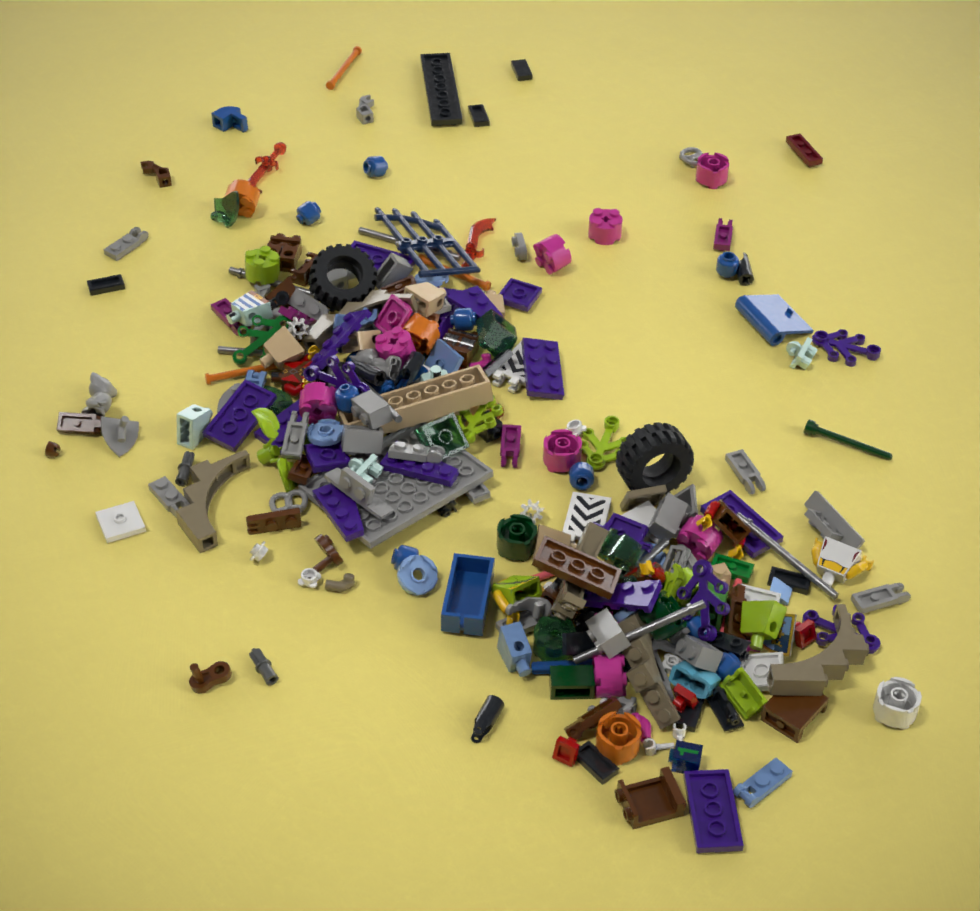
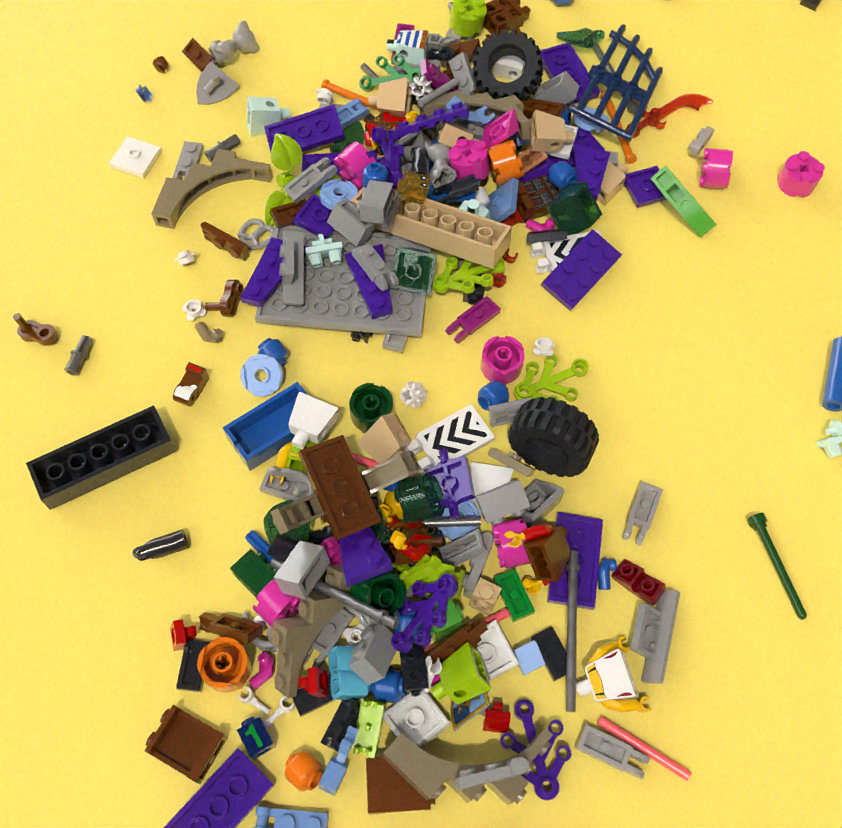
camera: 45 degrees right, 20 degrees up
medium blue torso [497,621,532,677] -> none
none -> black brick [26,405,176,510]
none -> plate [135,84,152,102]
none -> reddish brown leg [173,362,210,407]
none -> orange head [285,751,323,791]
none -> white torso [289,392,339,449]
none -> white plate [316,88,335,105]
none -> medium blue piece [319,725,358,796]
none -> clear yellow brick [397,171,429,204]
none -> light grey bar [418,77,460,107]
none -> white hand [423,656,442,693]
none -> light grey hinge [453,757,530,791]
none -> light grey tile [489,398,531,427]
none -> clear green arm [556,27,605,48]
none -> coral bar [597,716,692,781]
none -> blue arm [598,558,617,590]
none -> dark red slope [612,559,667,606]
none -> bright green slope [650,165,717,237]

